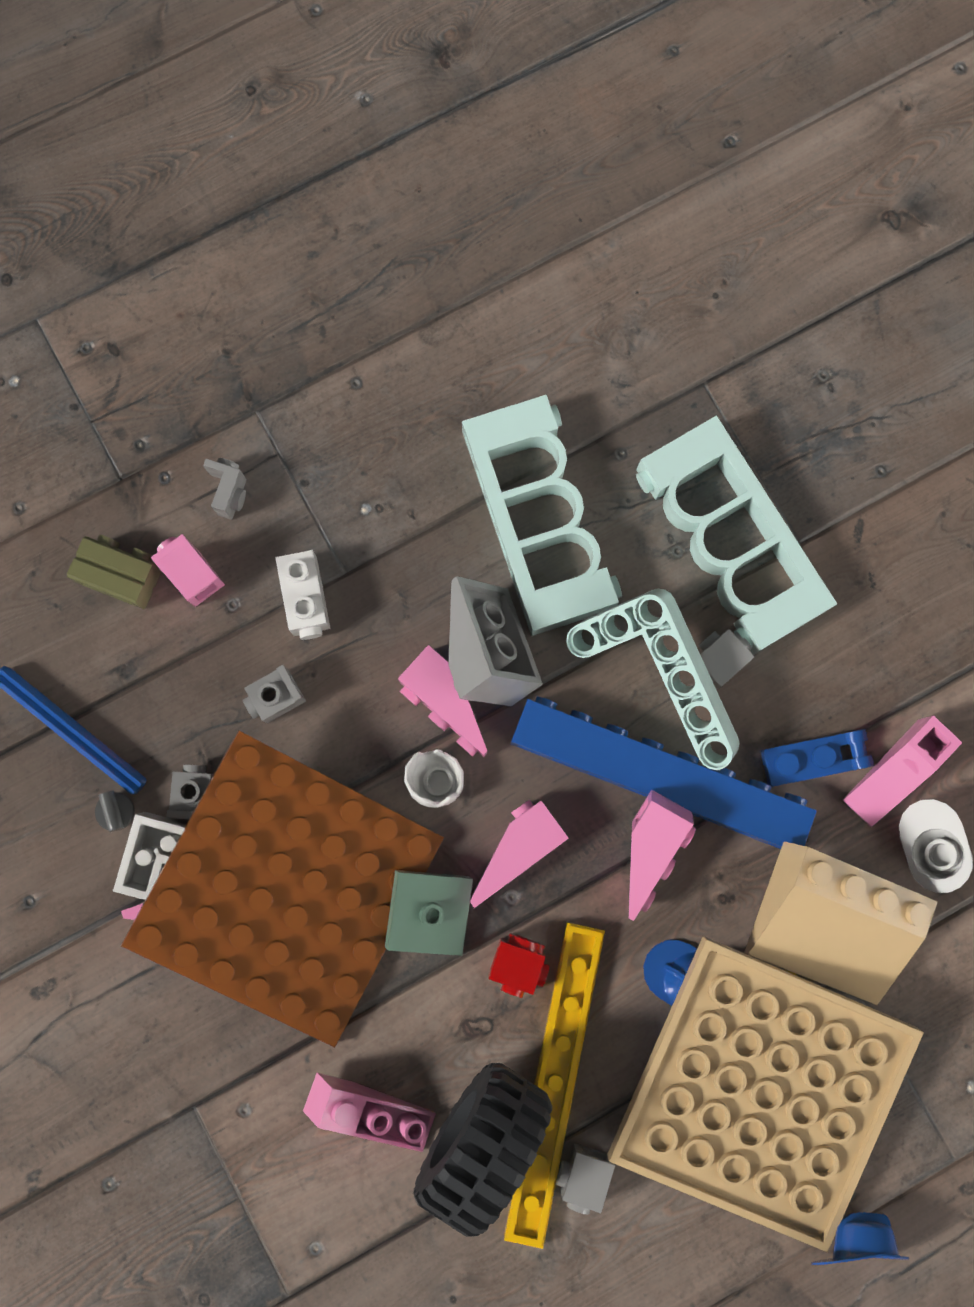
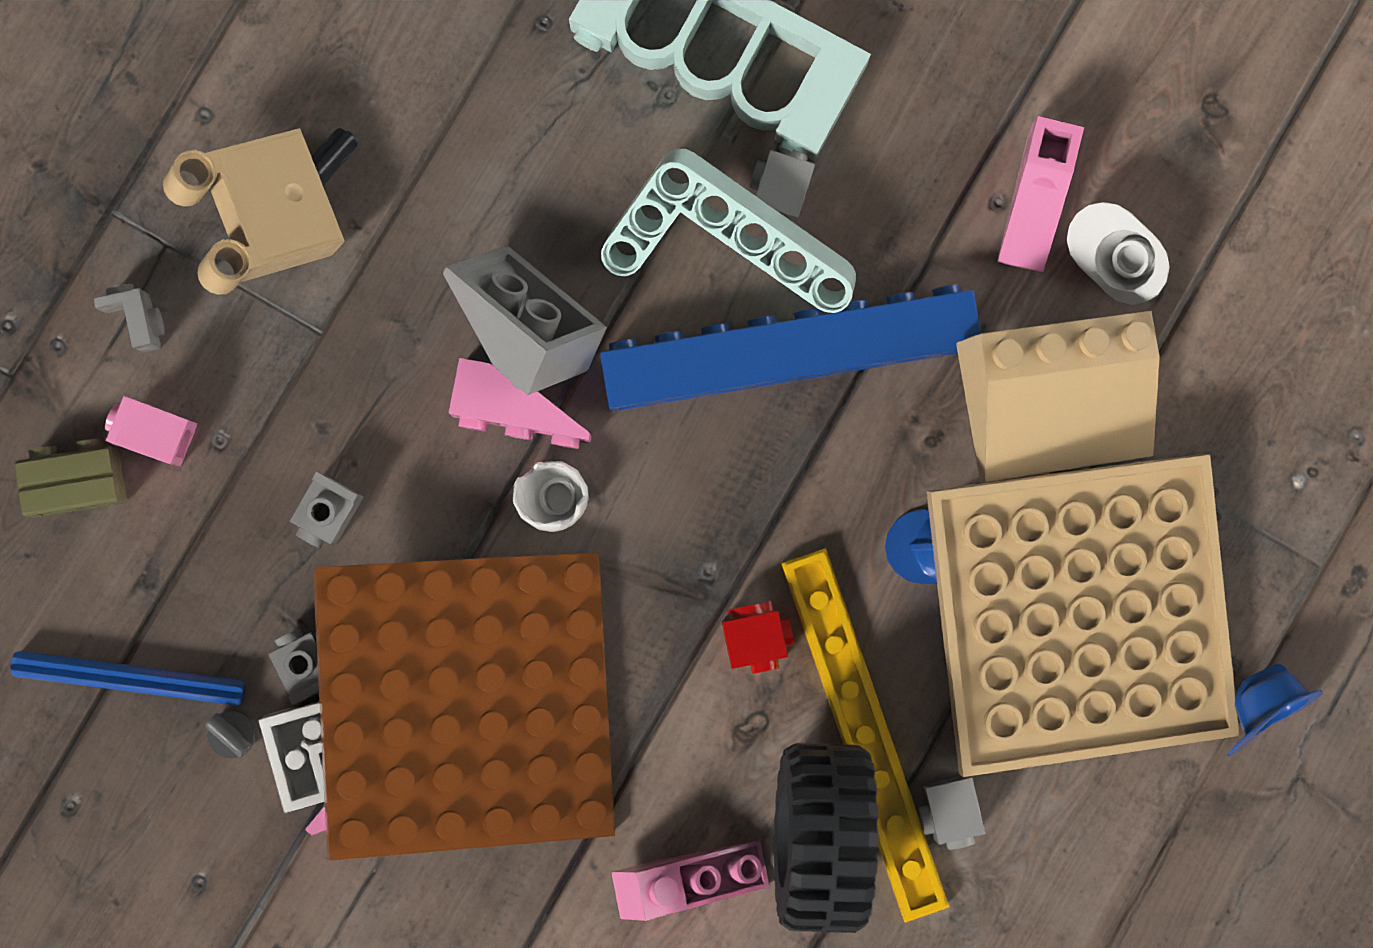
camera: 30 degrees left, 5 degrees up
white brick [275,550,331,640] -> none
sand green plate [385,870,473,956] -> none
light aqua fence [462,395,622,636] -> none
bright pink slope [470,799,569,908] -> none
bright pink slope [629,790,696,921] -> none
blue plate [760,729,874,787] -> none
none -> tan piece [163,128,358,295]

